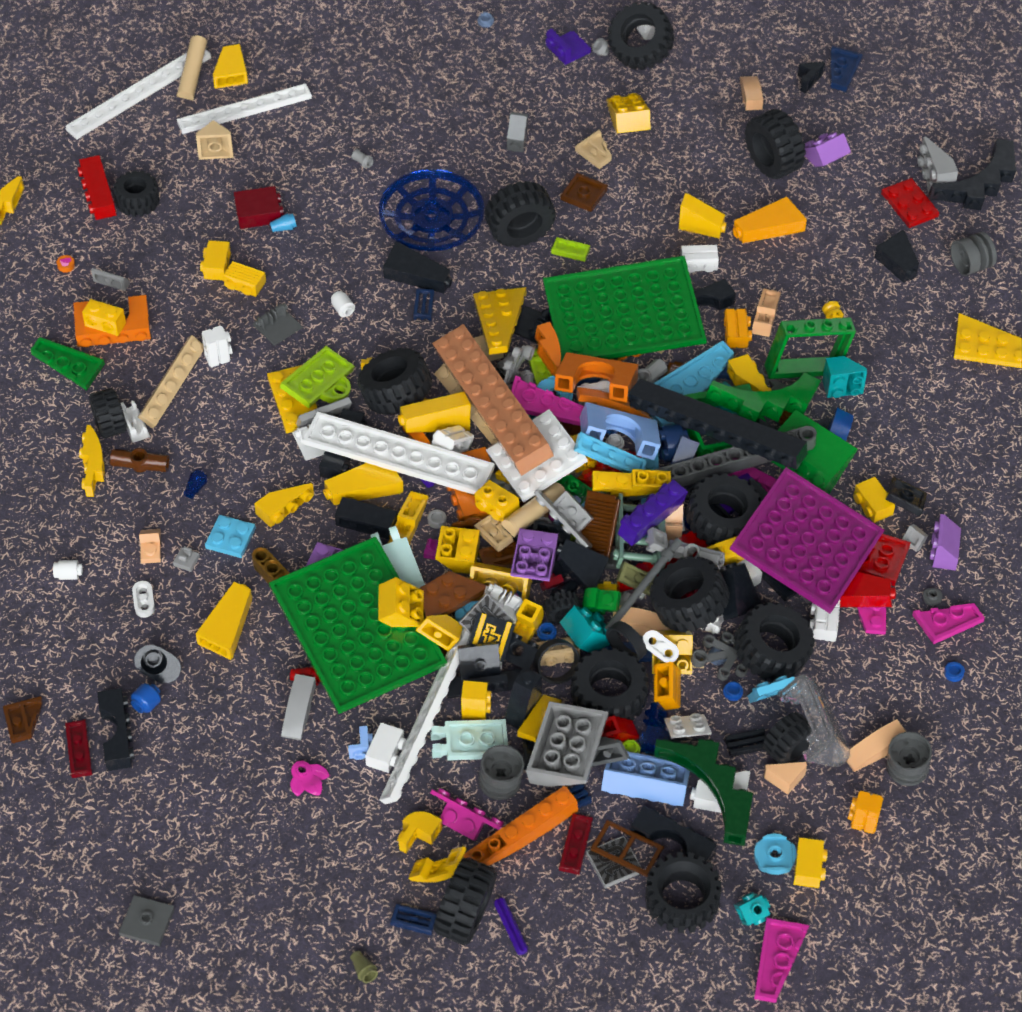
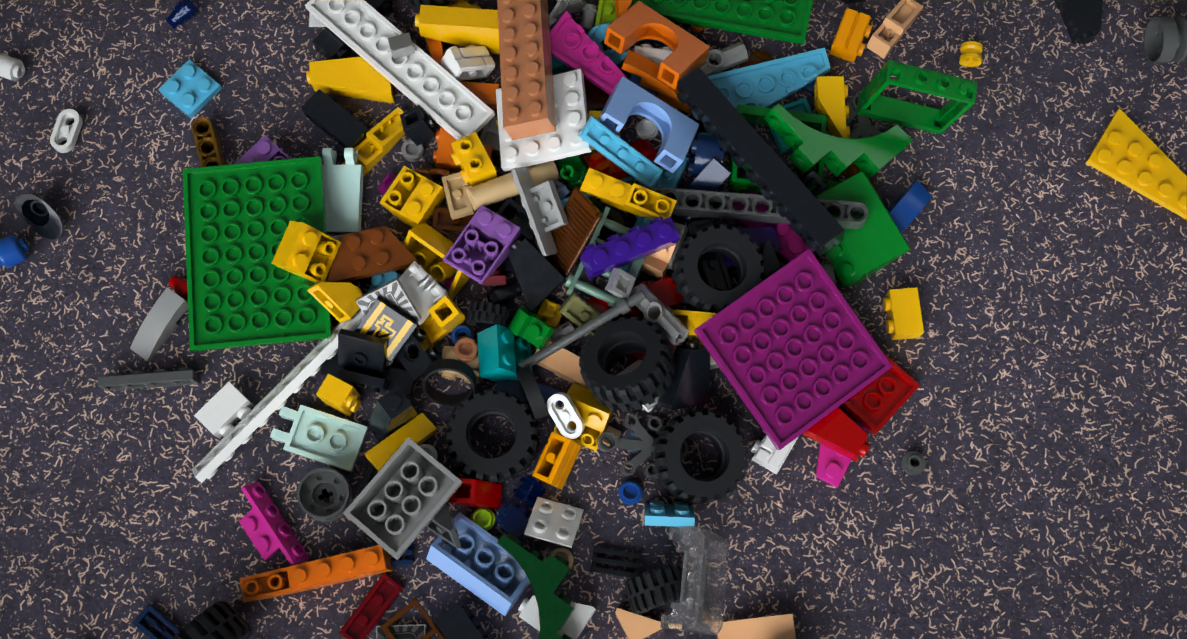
camera: 25 degrees right, 20 degrees up
light nougat slope [139,529,161,563] -> none
light grey tile [173,546,200,572] -> none
yellow slope [196,582,252,660] -> none
yellow slope [254,483,314,527] -> none
dark pink plate [290,761,329,796] -> none
light blue bracket [348,726,373,760] -> none
yellow brick [398,811,442,853] -> none
yellow slope [408,846,466,883] -> none
teal slope [822,356,867,398] -> none
black plate [886,477,927,517] -> none
light grey tile [902,524,928,552] -> none
dark pink wing [912,603,985,644] -> none
medium lavender slope [929,514,961,571] -> none
blue tile [944,662,965,682] -> none
none -> dark grey plate [98,367,199,391]
none -> light grey slope [387,32,415,59]
none -> black brick [400,105,436,146]
none -> nougat tile [454,337,478,362]

